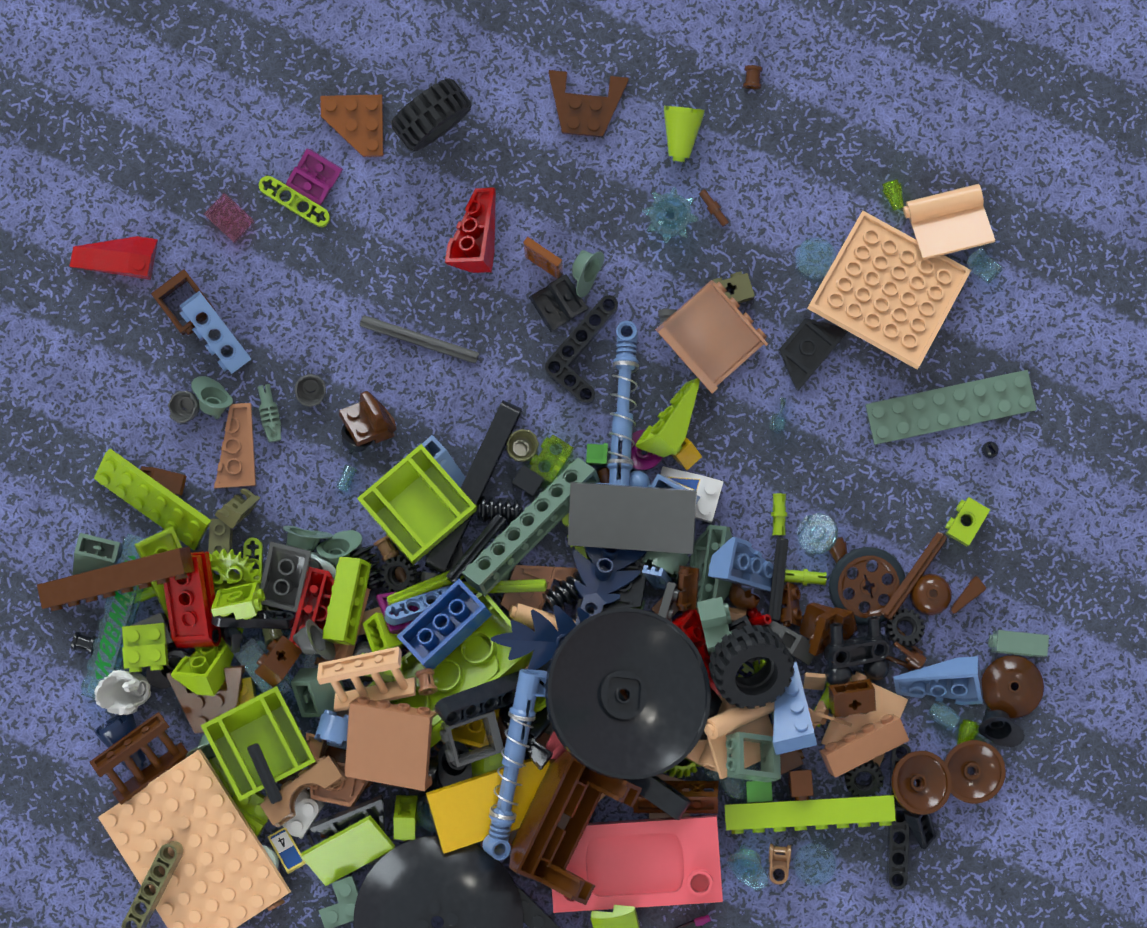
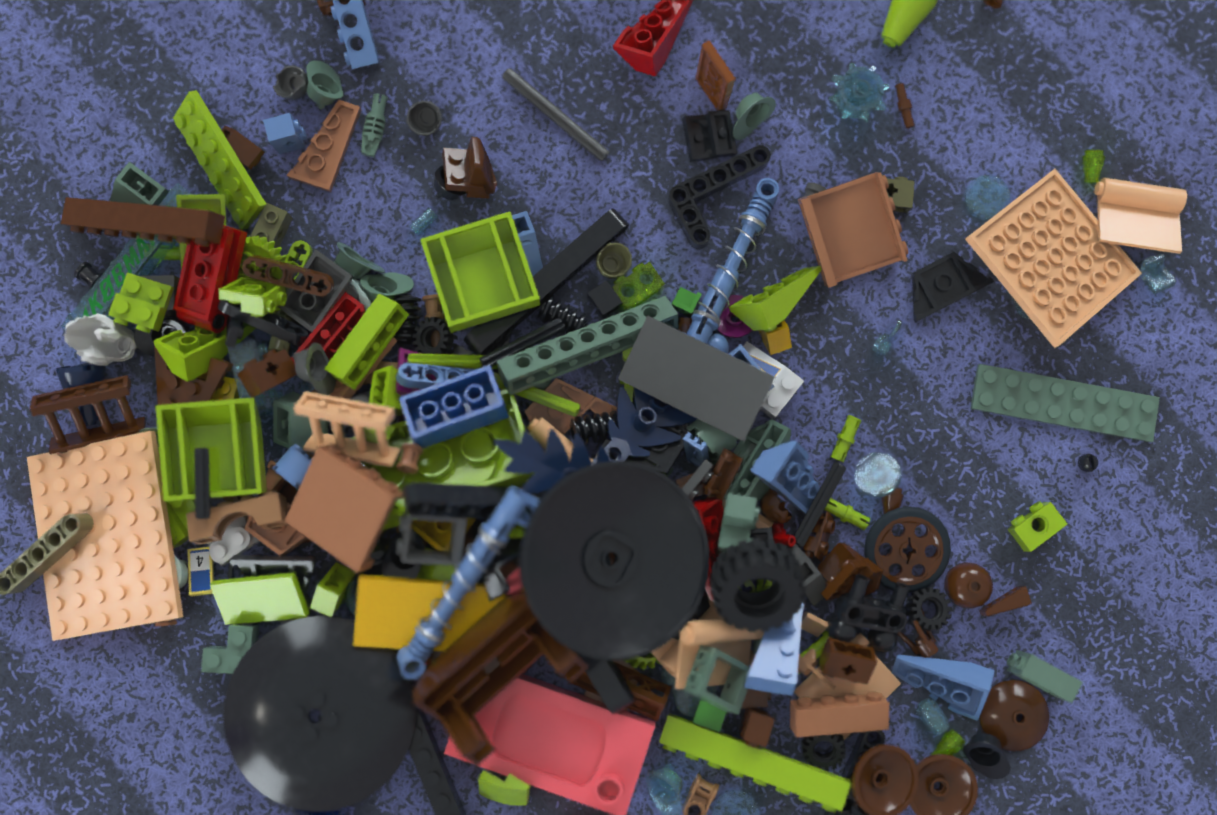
camera: 15 degrees right, 0 degrees up
olive hinge [215,488,261,529] -> none
reddish brown axle [881,532,947,620] -> none
none -> reddish brown beam [242,255,334,296]
none -> medium blue brick [263,113,307,154]

